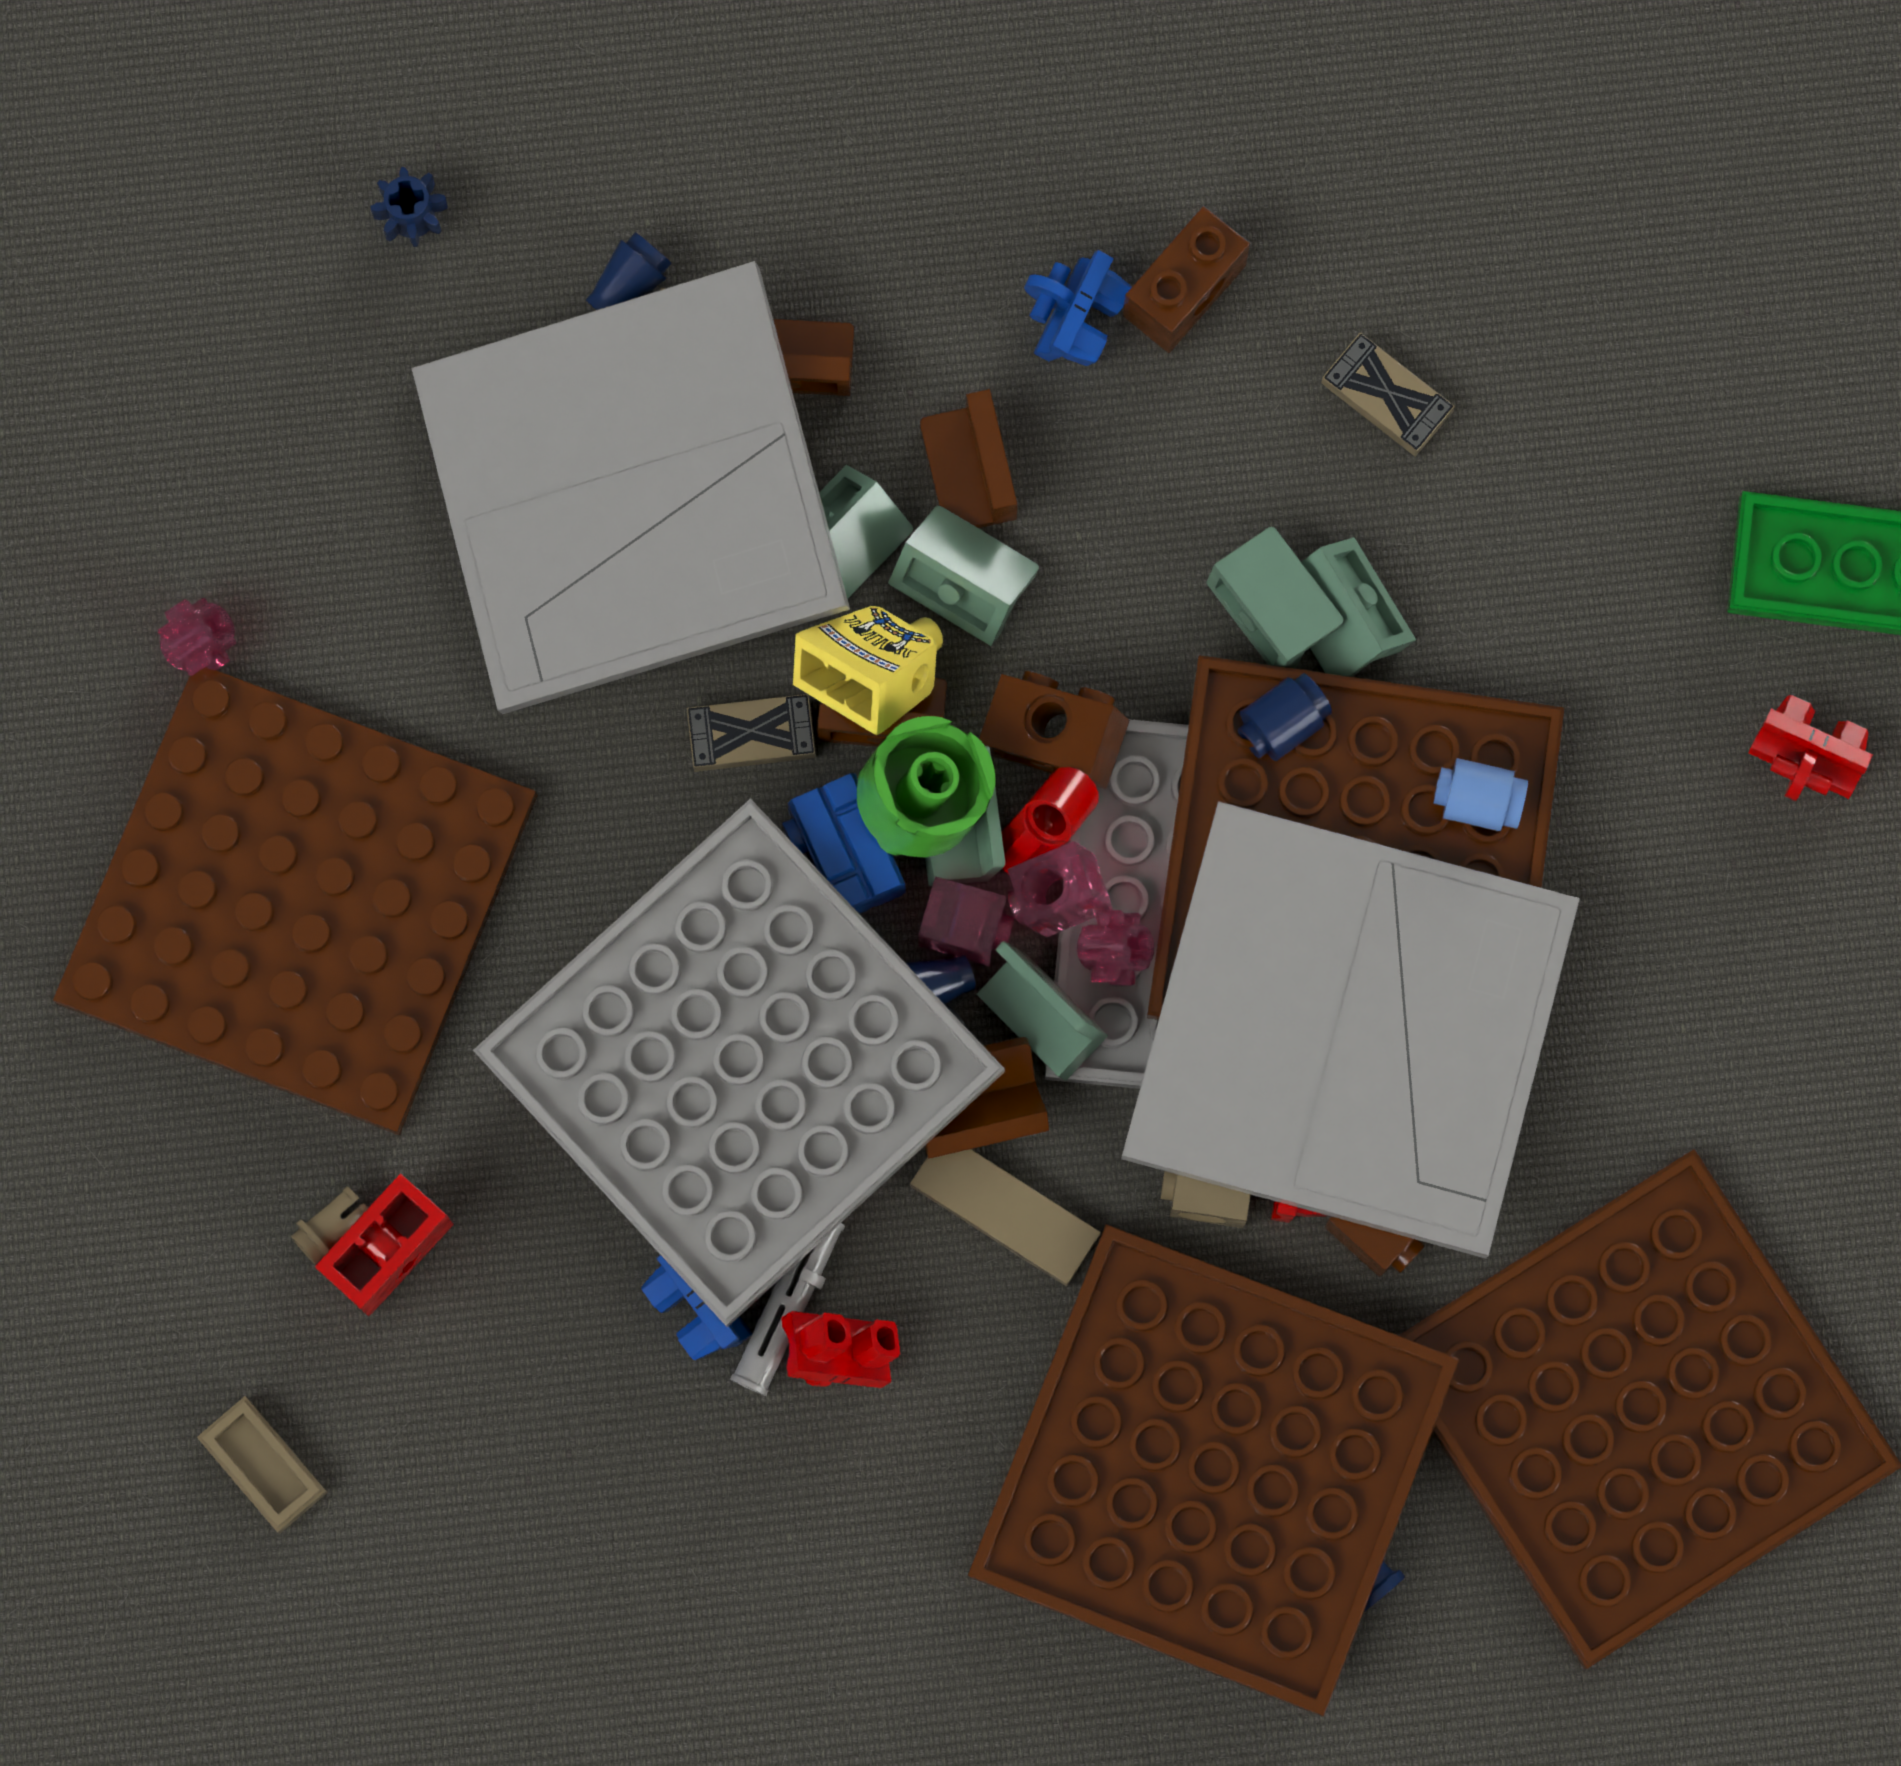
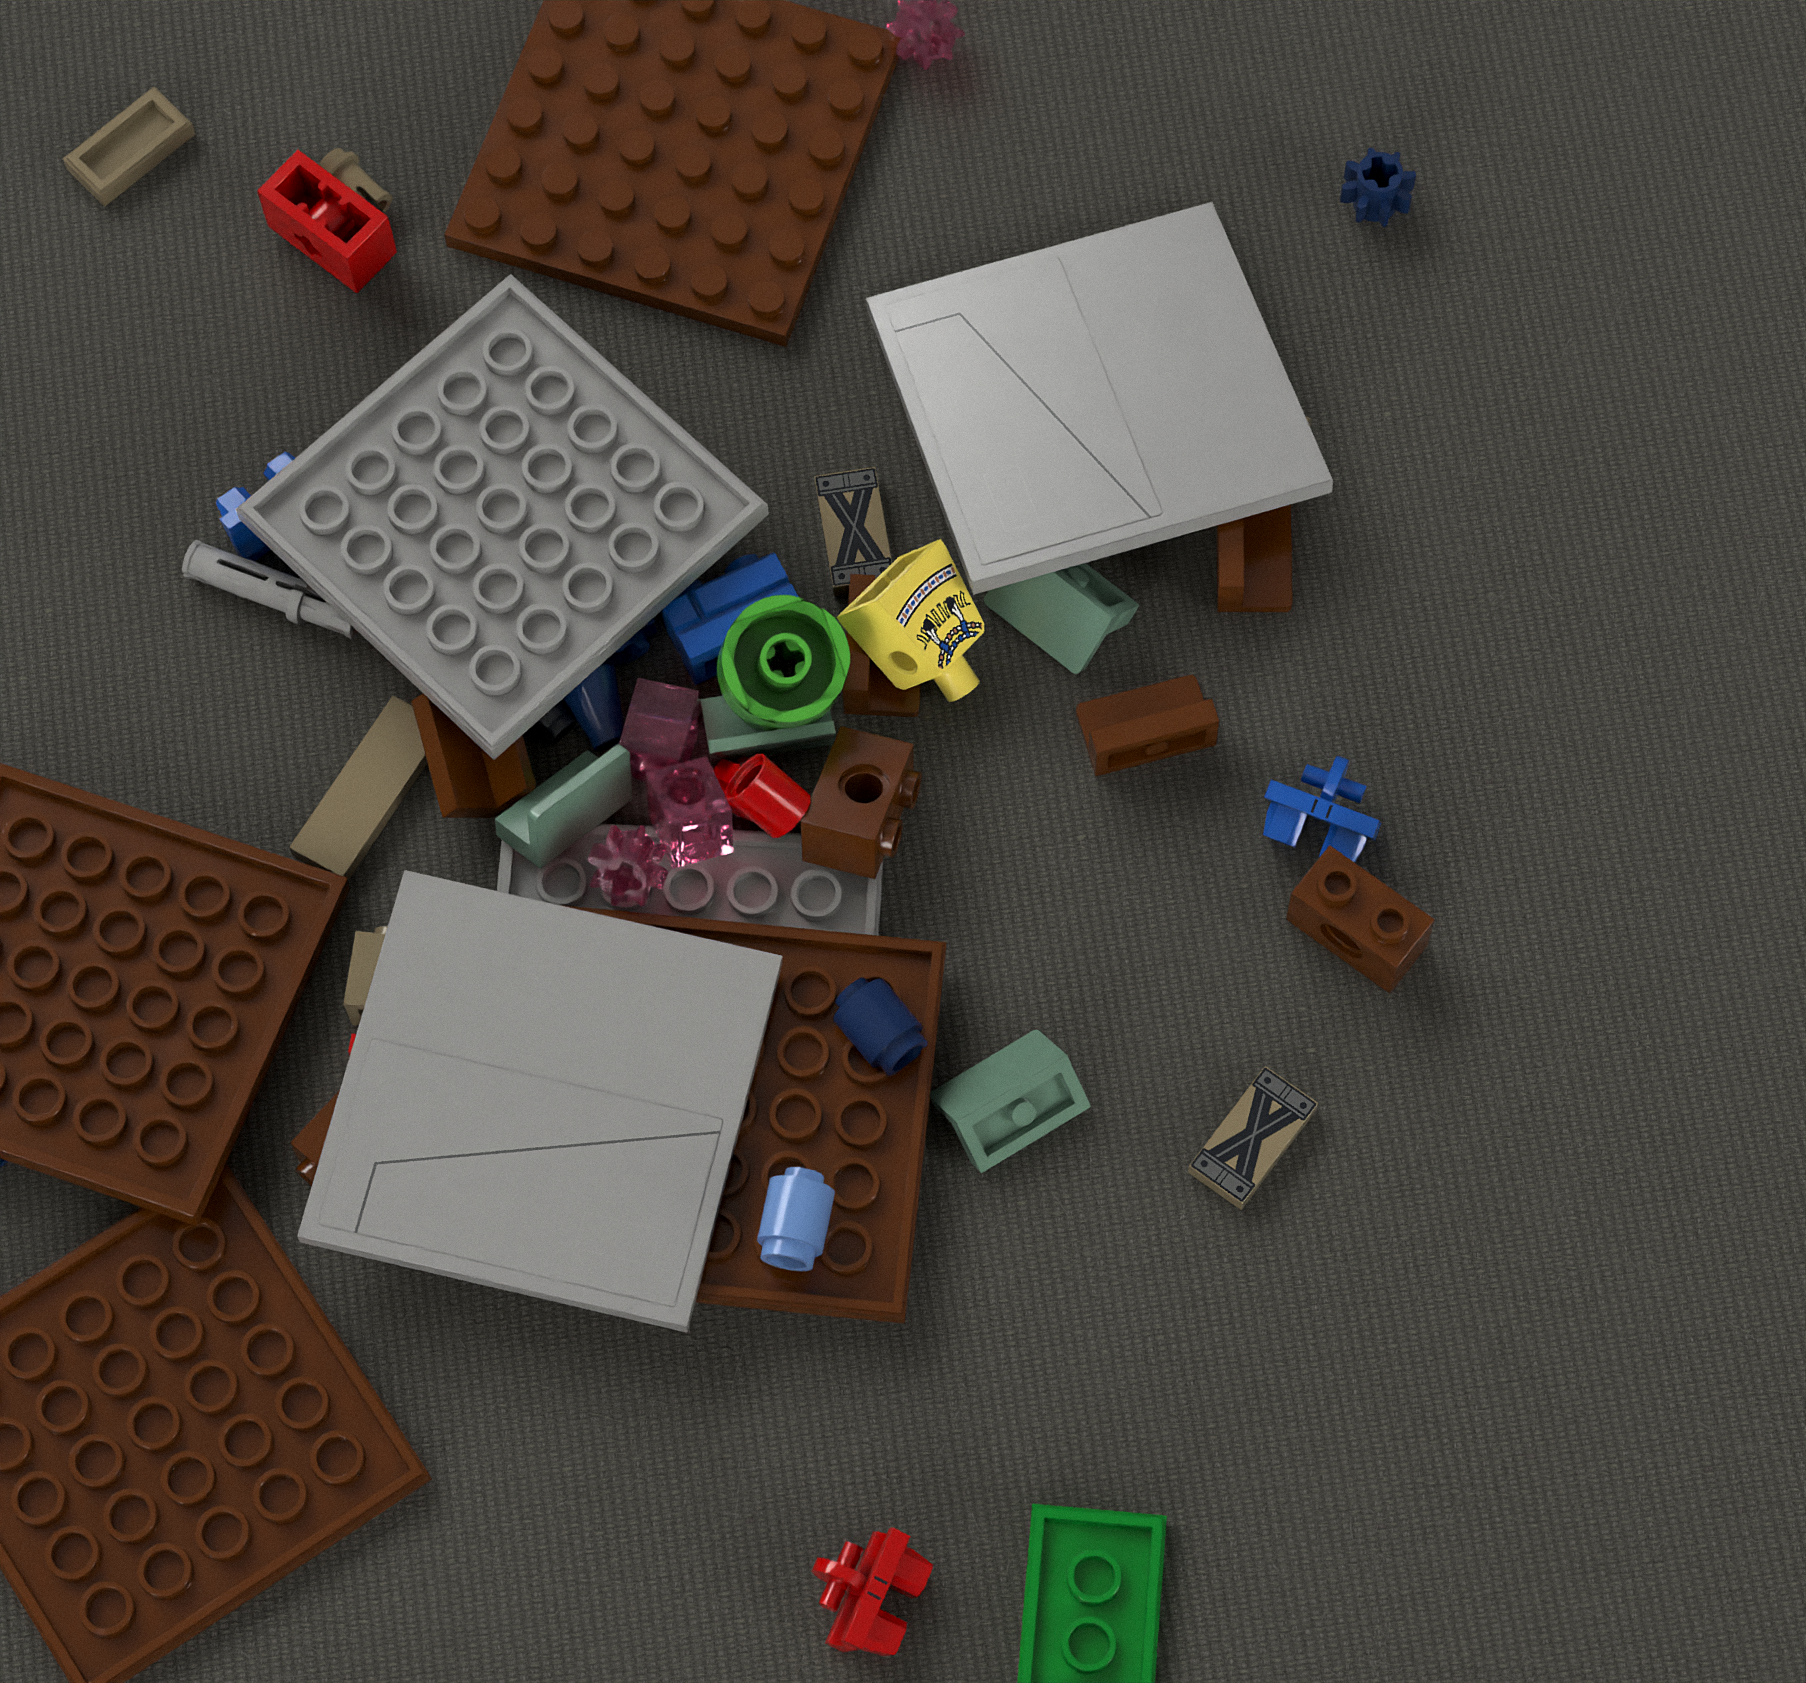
camera: 90 degrees right, 10 degrees down
dark blue cone [585,232,672,310] -> none
red hips [781,1311,900,1388] -> none
sand green panel [888,506,1039,646] -> none
sand green panel [1206,527,1343,669] -> none

